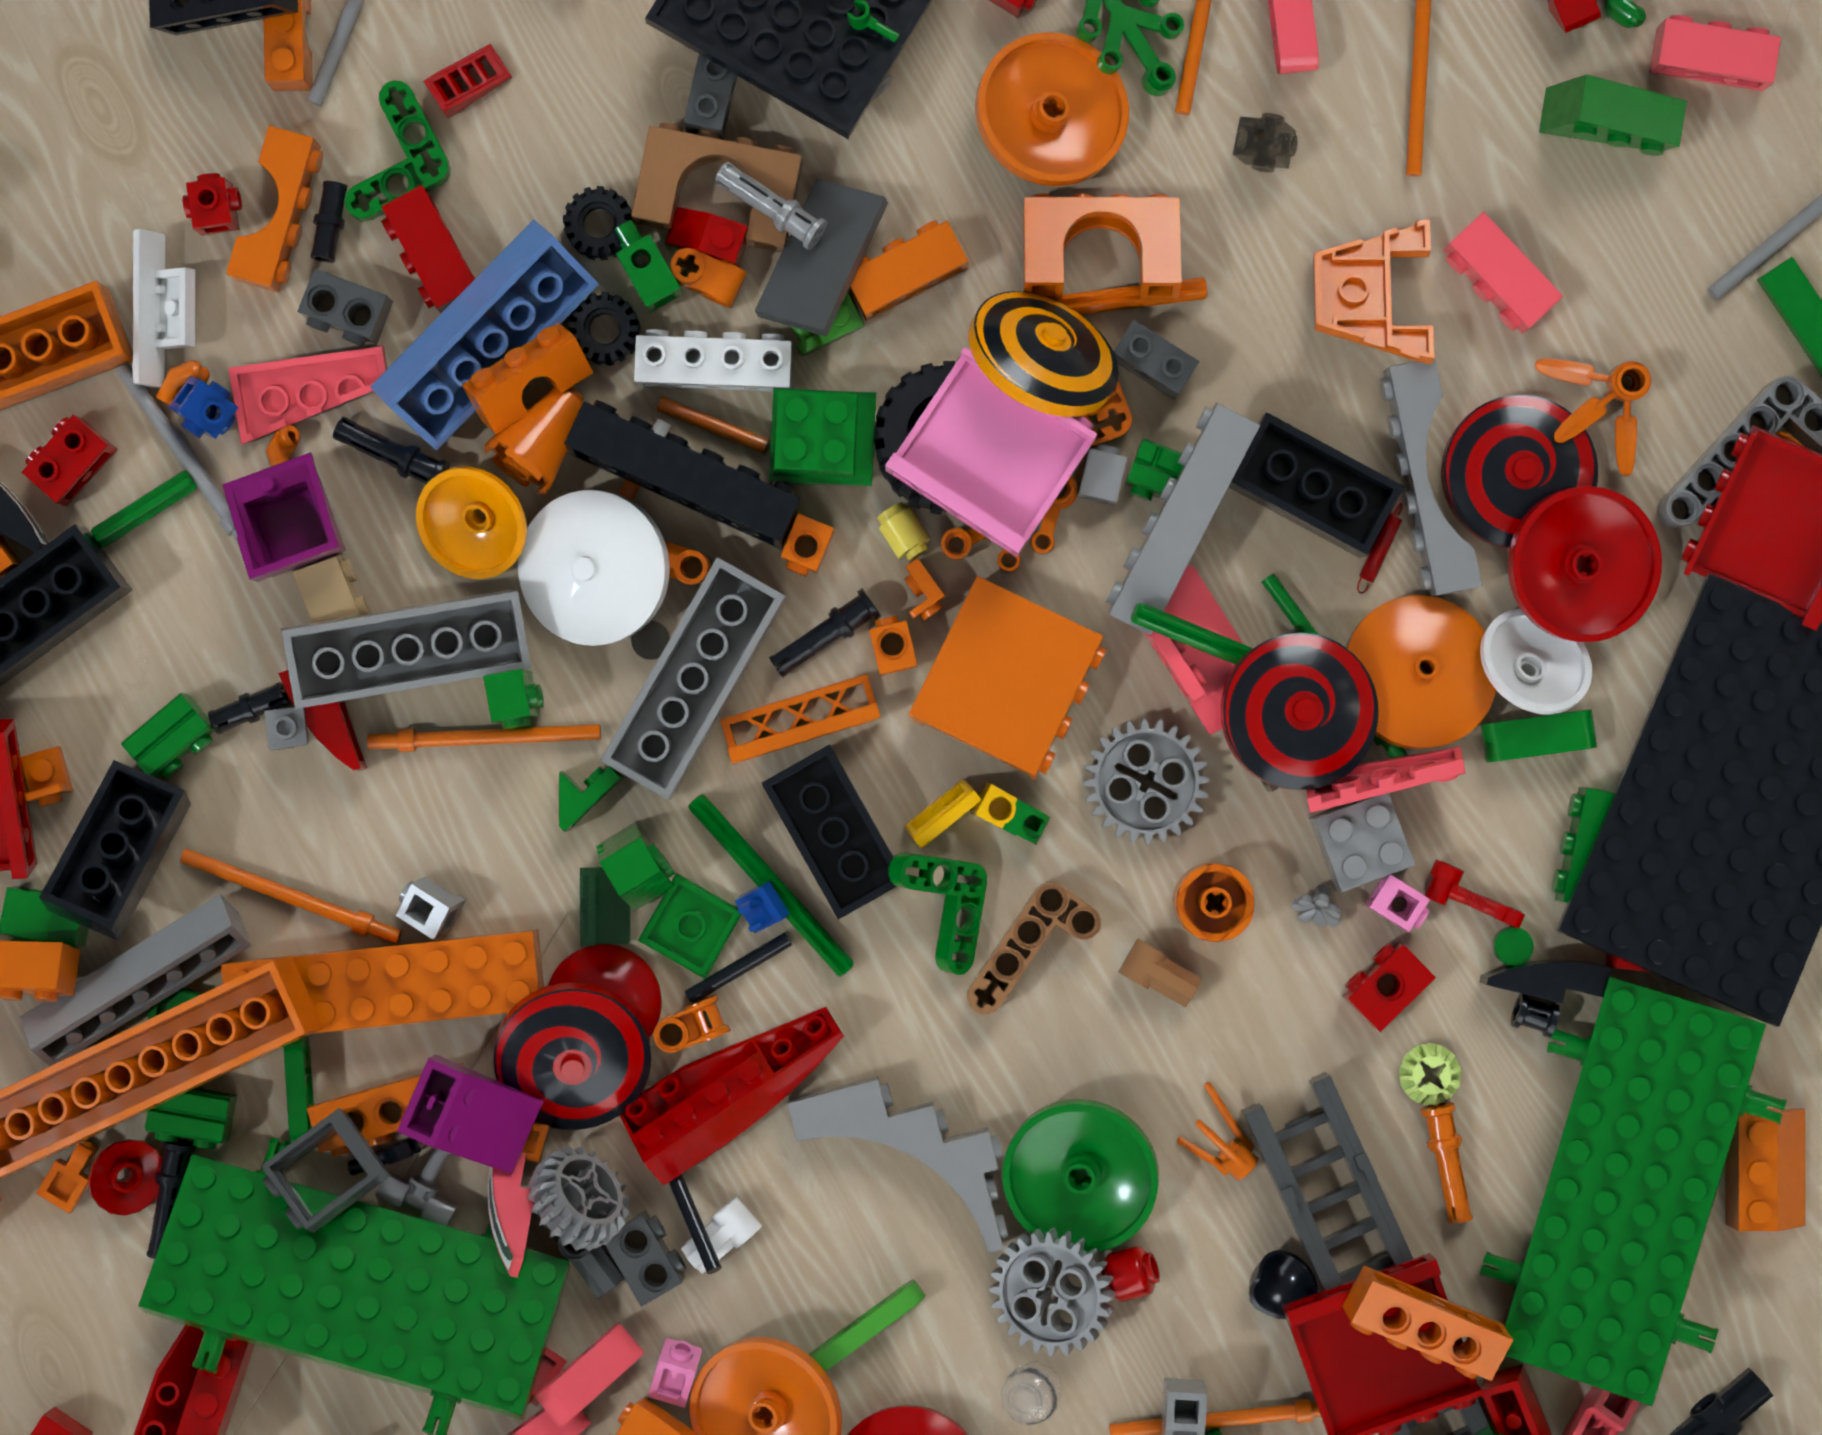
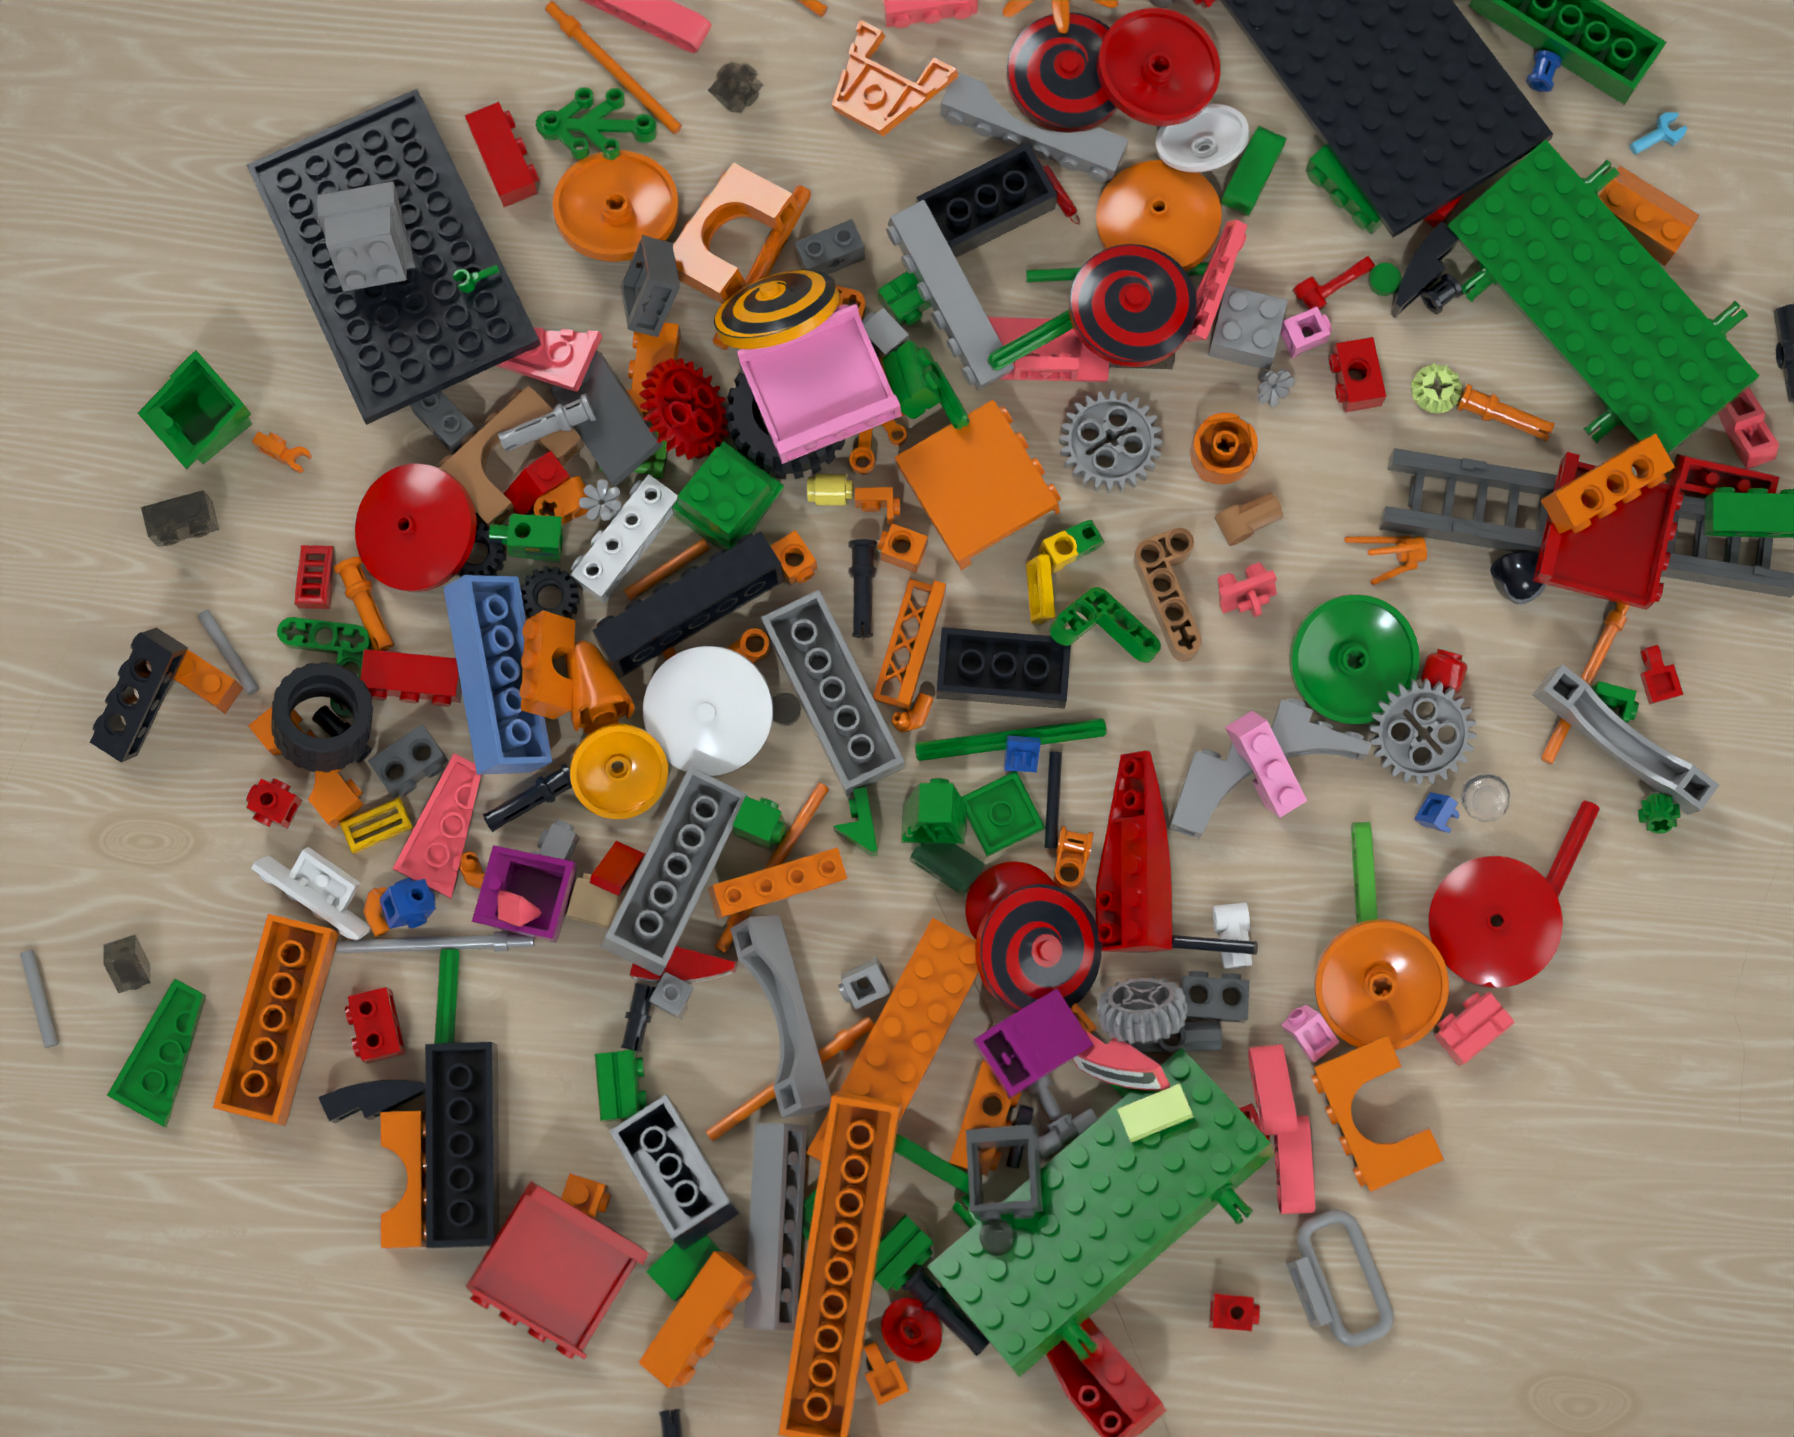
camera: 55 degrees left, 10 degrees down
none -> black tyre [271,662,373,773]
none -> orange pin [334,557,395,651]
none -> yellow tile [340,797,414,854]
none -> red dish [355,463,477,592]
none -> coral wing [496,328,602,392]
none -> coral slope [498,890,542,927]
none -> light grey brick [532,819,580,861]
none -> light grey plant [579,480,622,521]
none -> red tile [589,840,645,896]
none -> dark grey window [621,235,680,337]
none -> red gear [639,358,728,460]
none -> orange brick [708,847,848,919]
none -> light grey arch [730,915,831,1118]
none -> green brick [882,341,941,419]
none -> orange arm [891,693,934,732]
none -> green axle [931,361,970,430]
none -> clear smoke tile [979,1219,1015,1256]
none -> yellowish green tile [1117,1084,1194,1143]
none -> coral hips [1218,562,1277,617]
none -> bright pink arch [1225,711,1307,818]
none -> blue tile [1414,792,1460,833]

